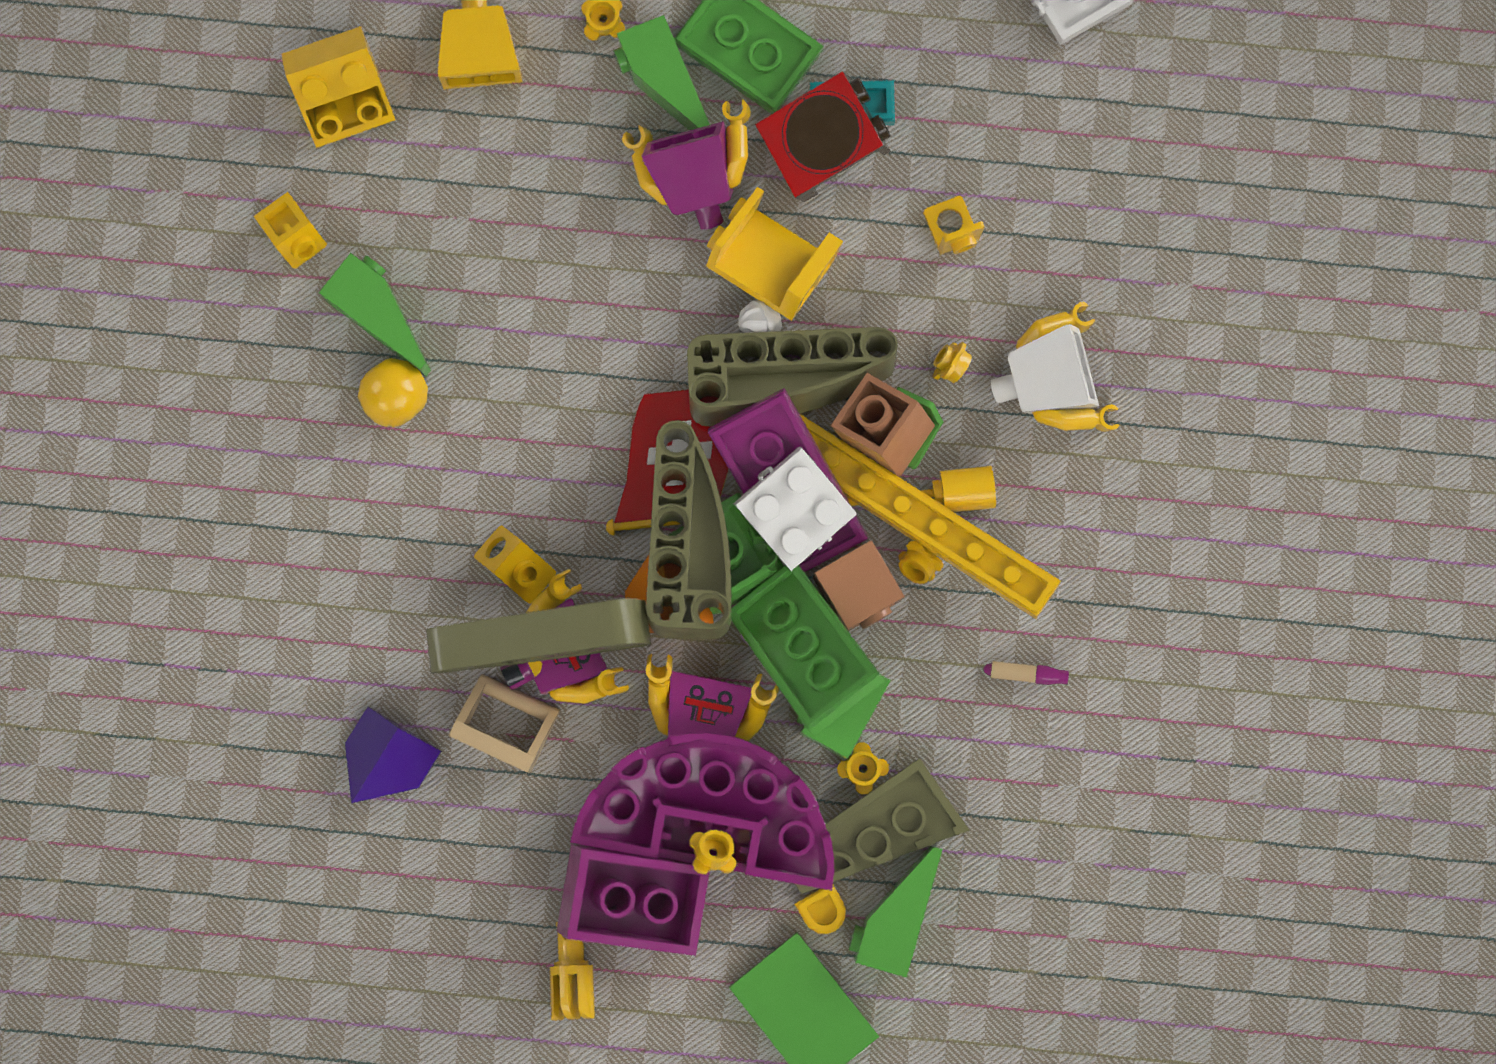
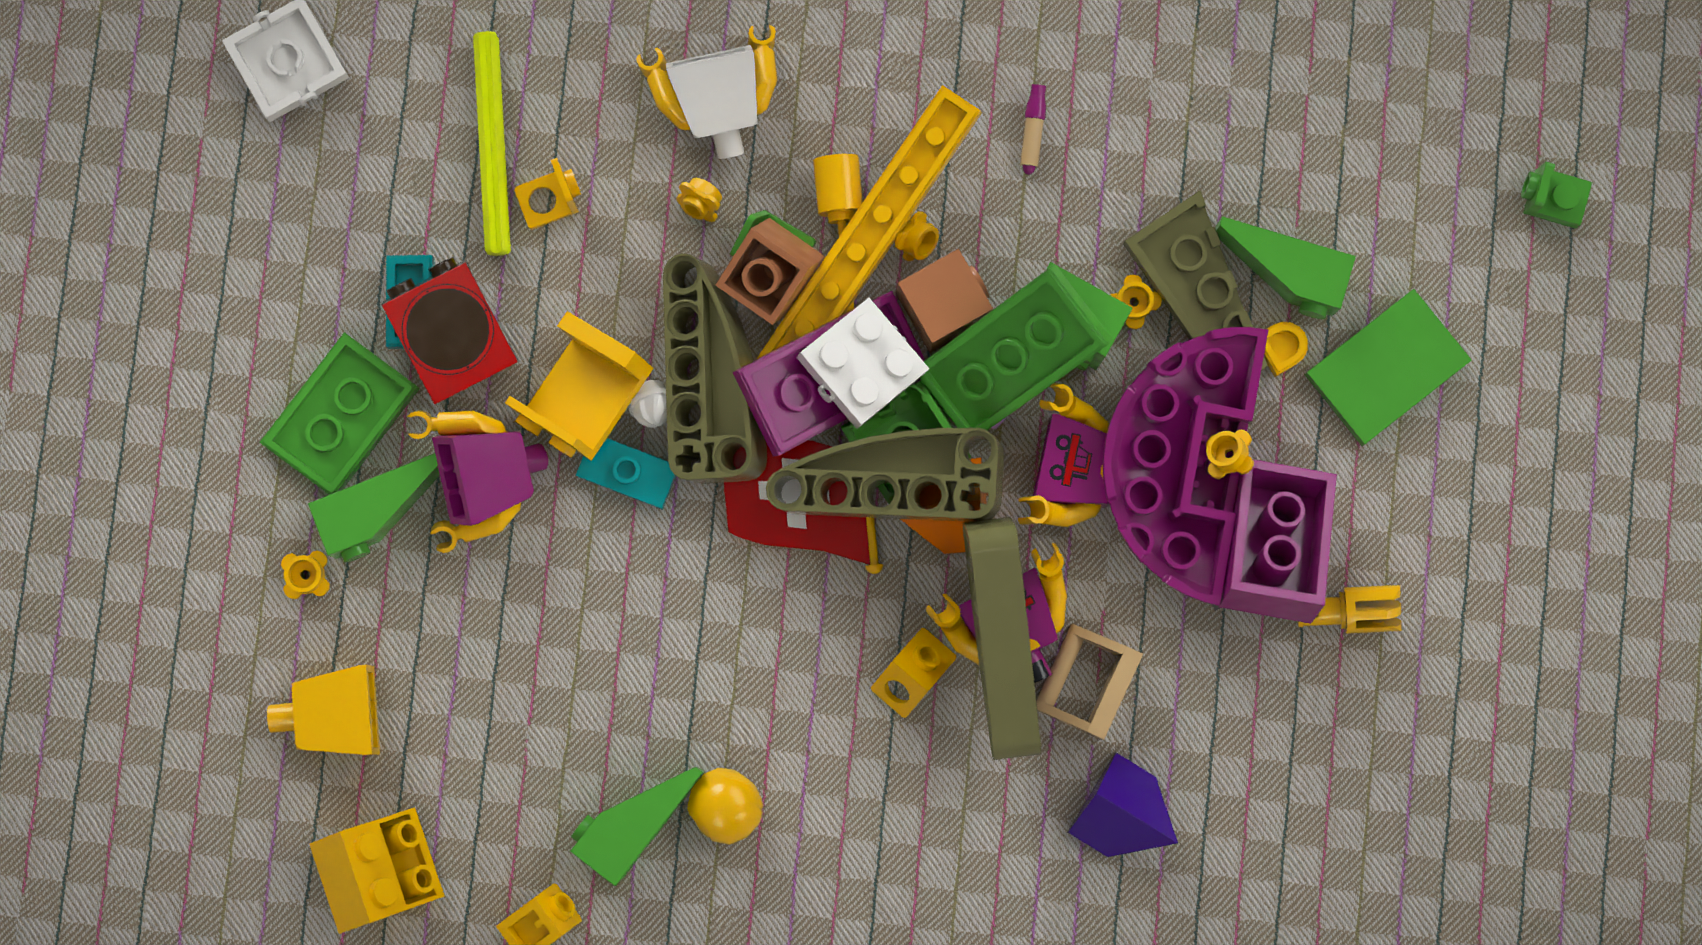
camera: 90 degrees left, 0 degrees up
none -> neon yellow axle [473,31,511,256]
none -> teal plate [575,438,676,510]

